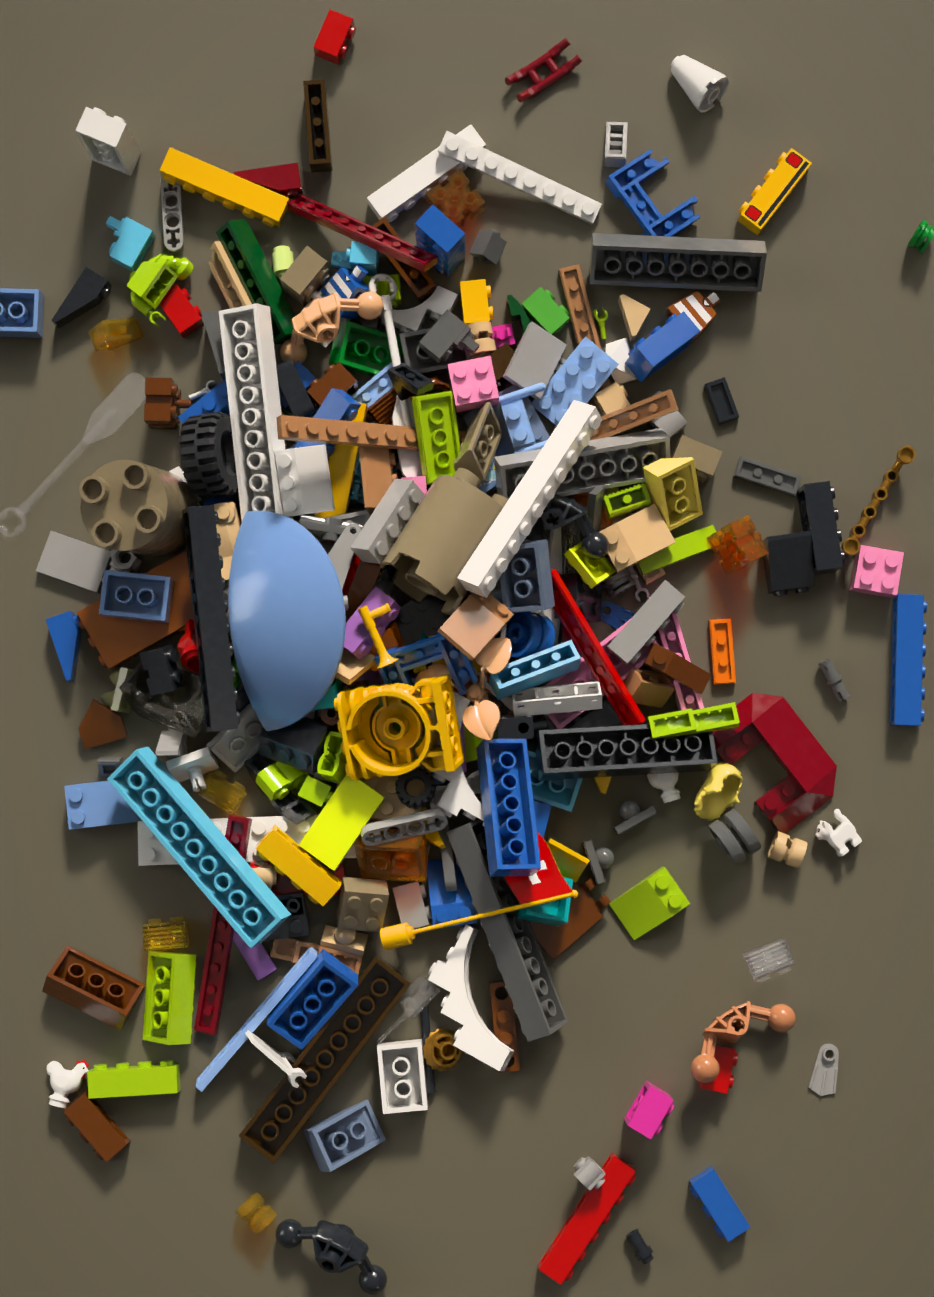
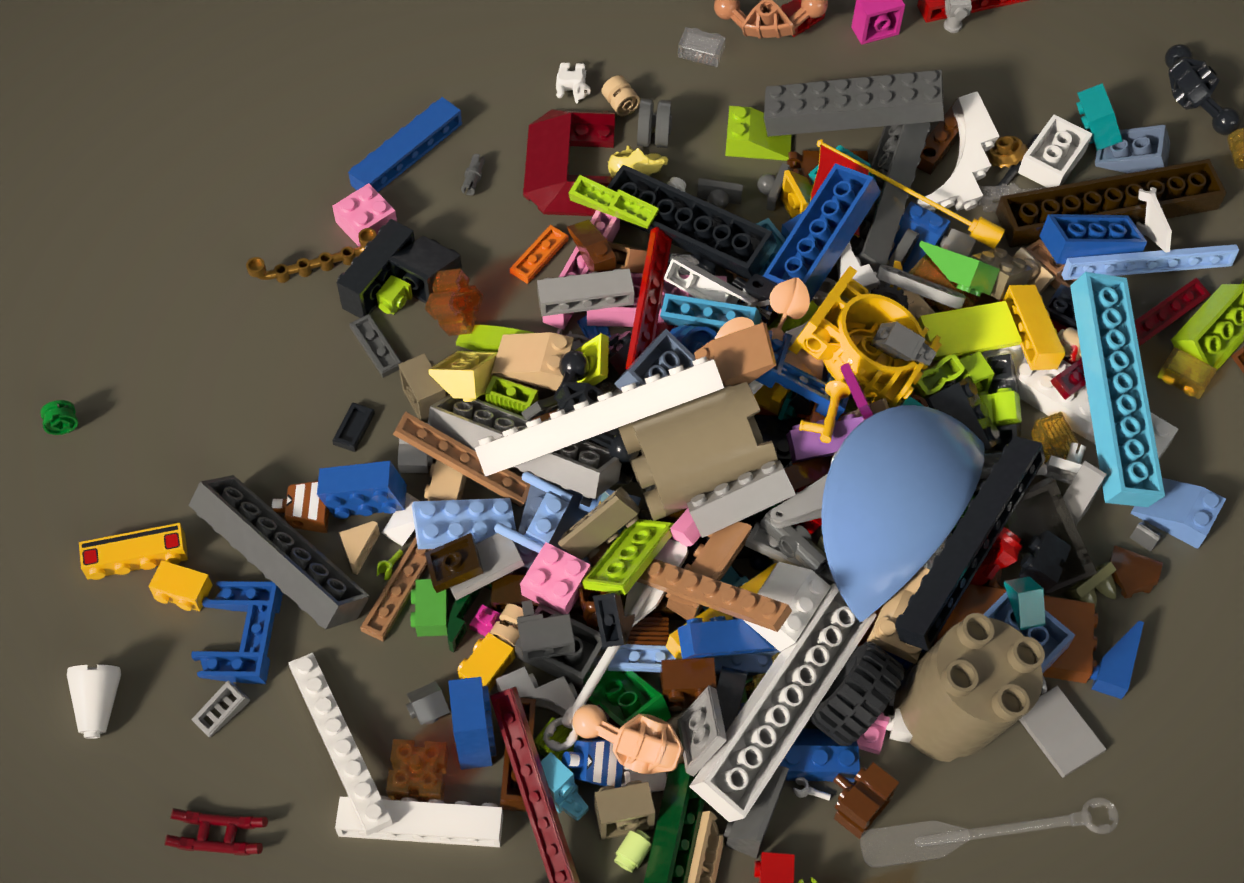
camera: 140 degrees left, 25 degrees down
none -> yellow brick [148,560,213,611]
none -> lime brick [376,275,413,315]
none -> dark brown plate [425,533,484,593]
none -> light grey tile [677,685,727,777]
none -> dark grey brick [764,70,944,137]
none -> magenta tile [840,362,874,419]
none -> dark grey hinge [870,322,936,366]
none -> bright green slope [919,241,1000,297]
none -> teal slope [1004,577,1046,630]
none -> teal piece [1076,83,1122,151]

